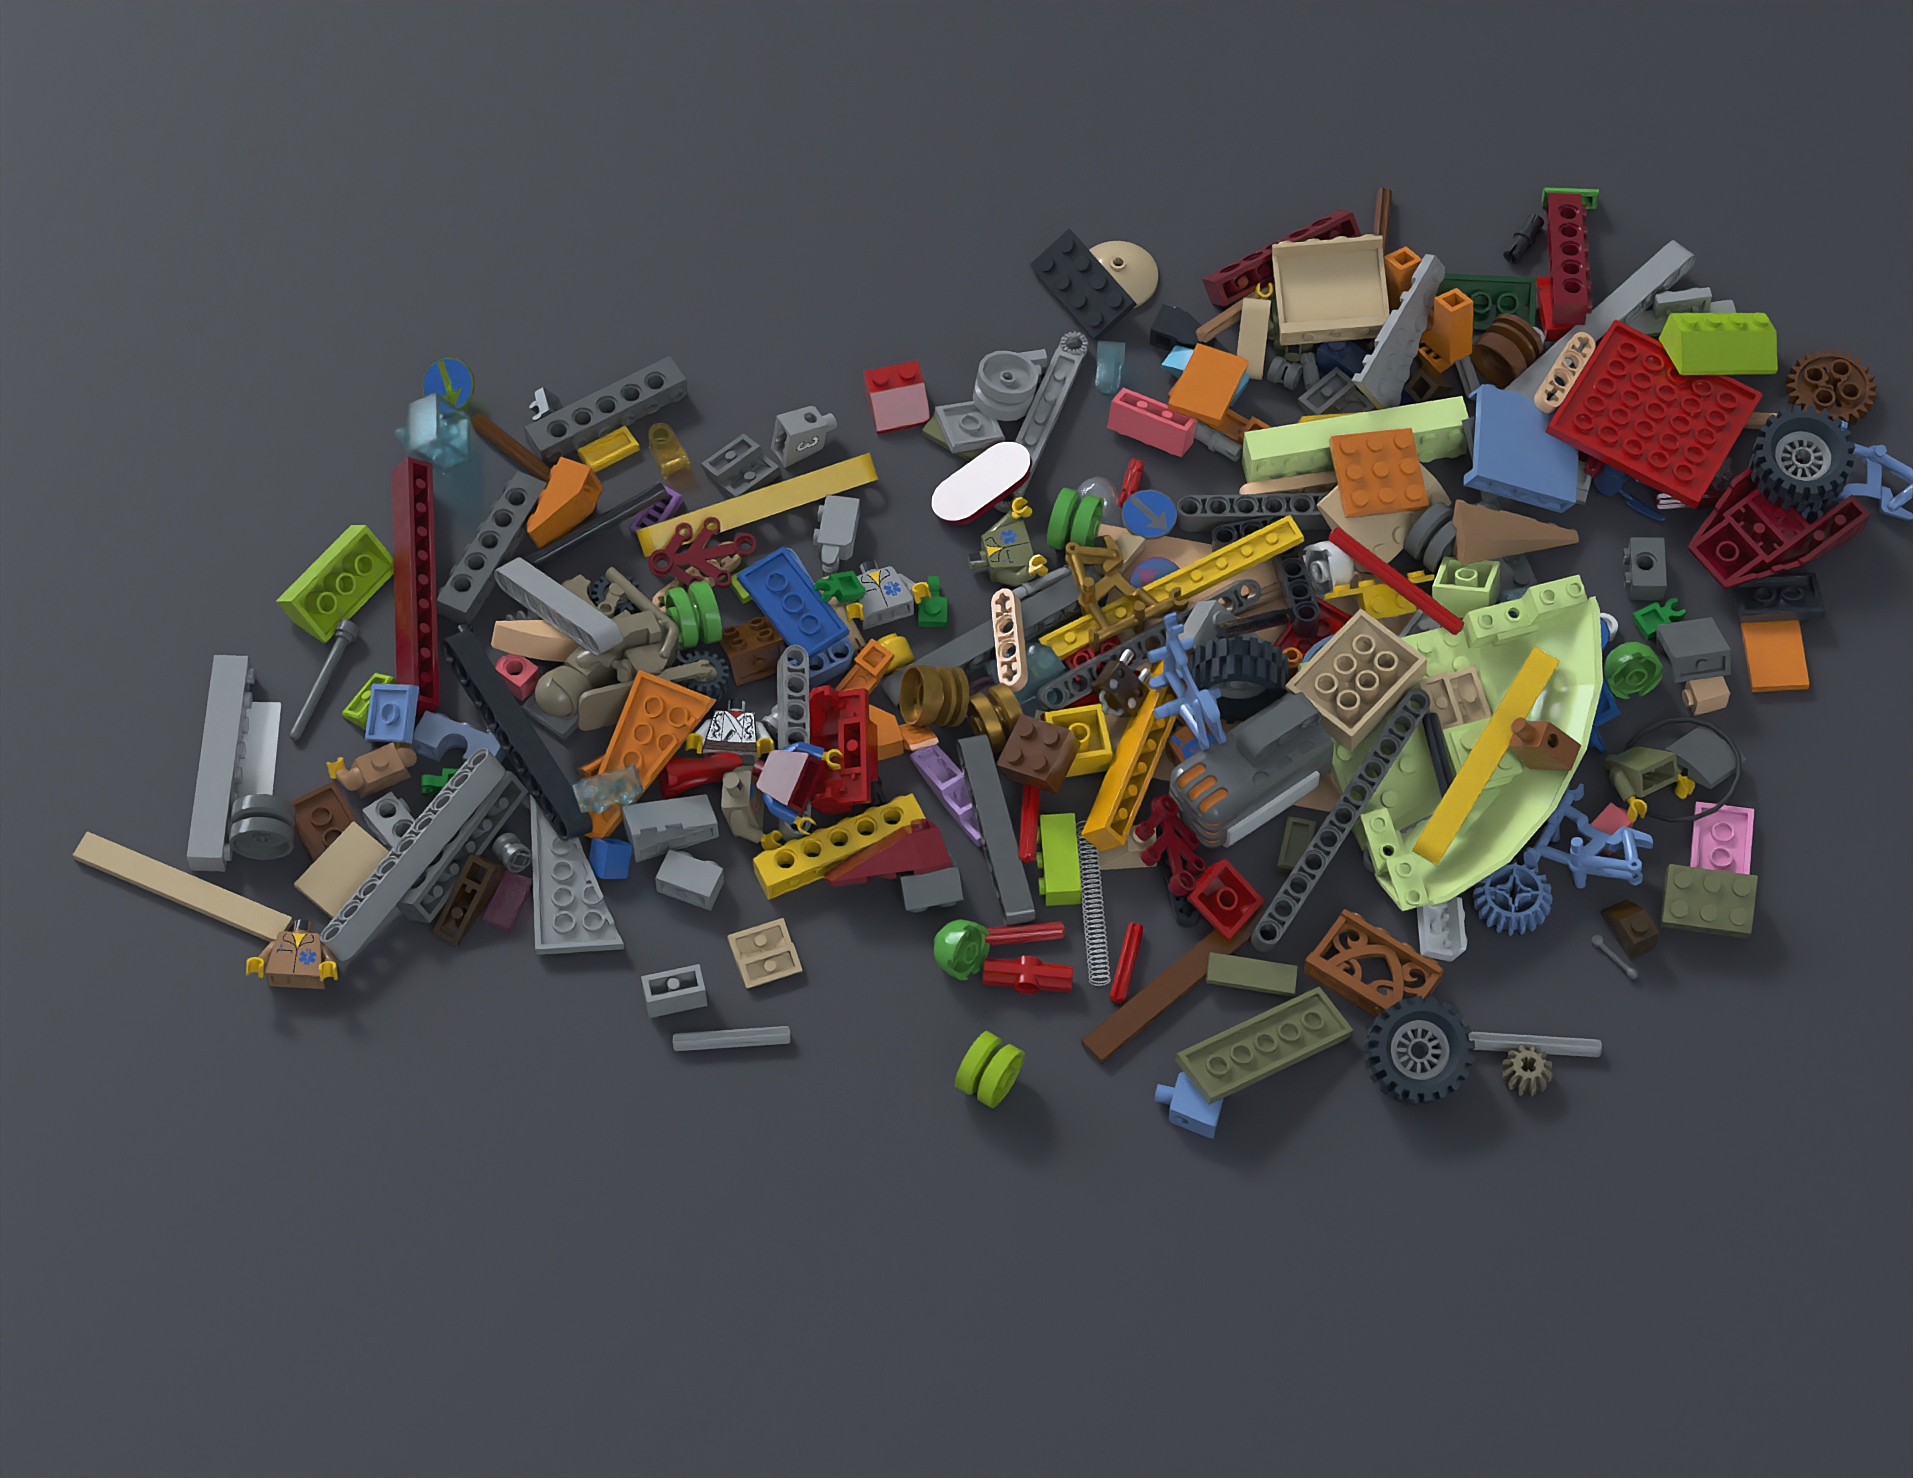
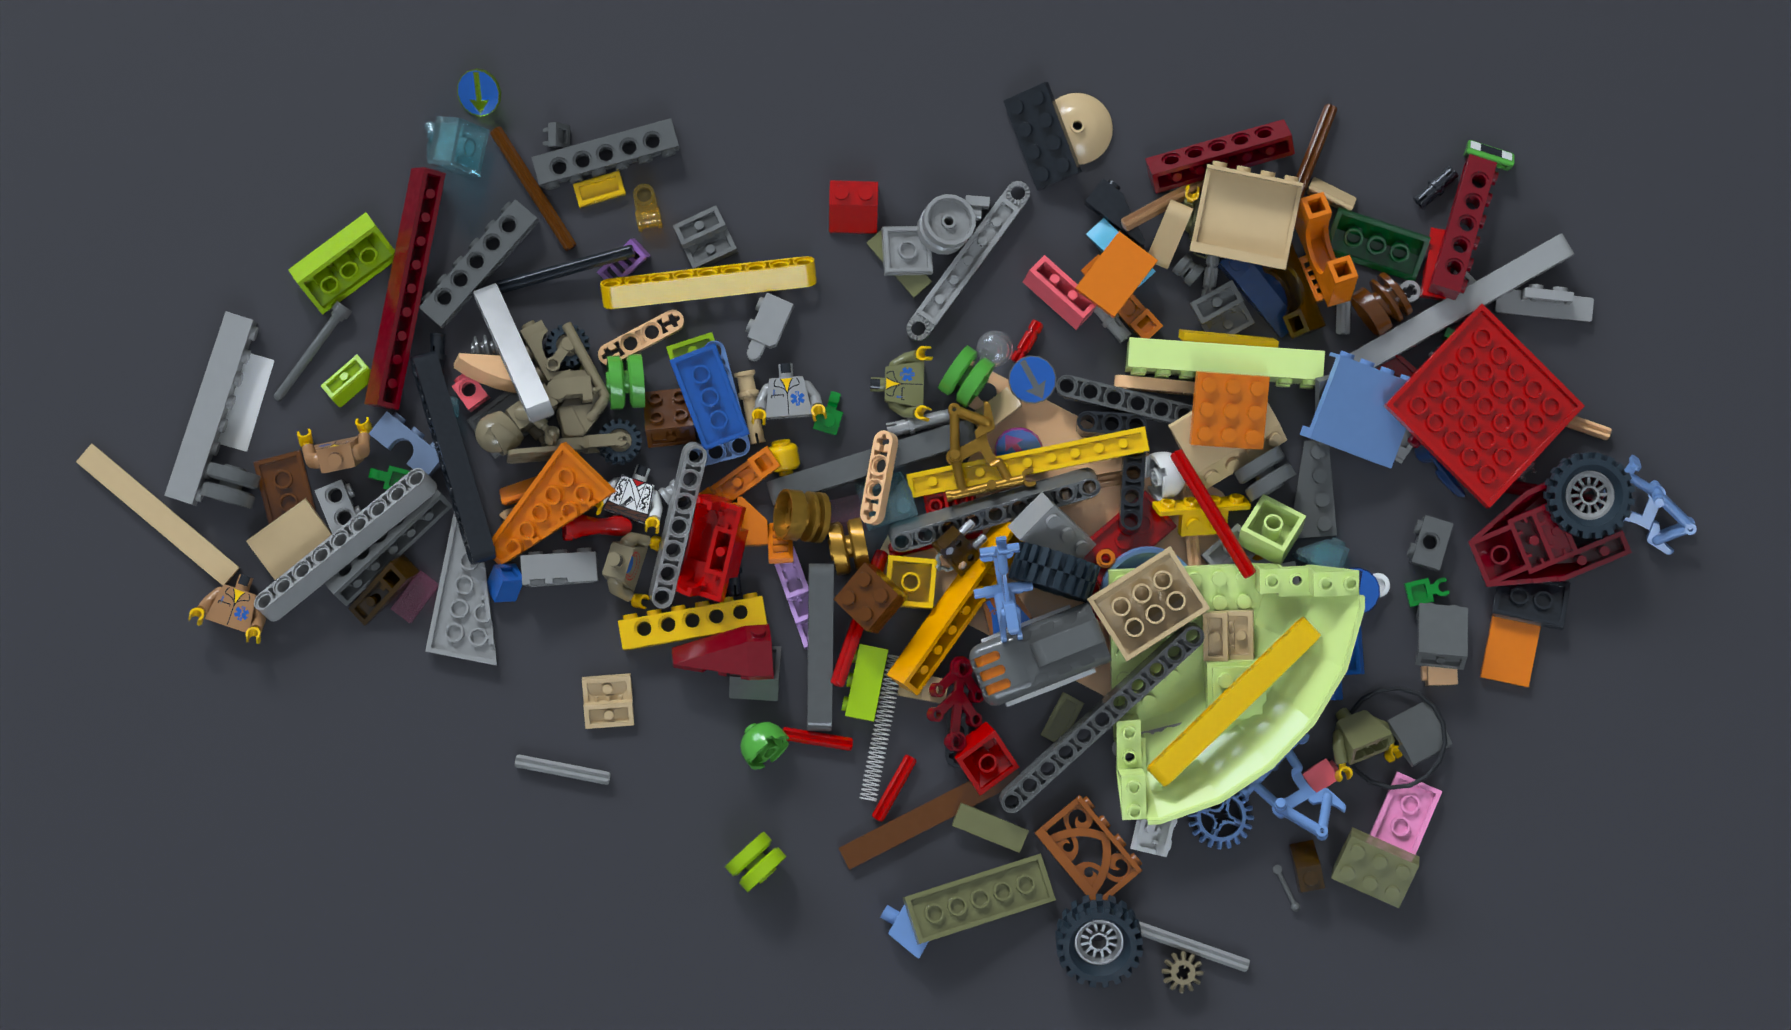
camera: 15 degrees right, 25 degrees up
medium blue tile [365,684,419,744] -> none
dark grey wheel [492,833,532,873] -> none
orange slope [527,457,603,549] -> none
clear light blue brick [572,763,644,814] -> none
light grey brick [641,964,707,1018] -> none
dark red plant [648,517,757,589] -> none
light grey brick [655,849,724,911] -> none
torso [752,742,843,835] -> none
light grey torso [771,406,837,468] -> none
green plate [813,571,866,603] -> none
tile [932,442,1032,525] -> none
red piece [983,956,1074,994] -> none
clear light blue piece [1095,341,1126,395] -> none
black axle [1215,609,1290,639] -> none
light grey wing [1351,254,1445,410] -> none
black axle [1422,712,1455,799] -> none
medium nougat wedge [1452,500,1579,565] -> none
dark orange torso [1509,717,1581,771] -> none
light nougat beam [1534,332,1596,413] -> none
bright green cylinder [1604,642,1663,699] -> none
lime slope [1659,312,1778,375] -> none
reddish brown gear [1785,348,1877,425] -> none

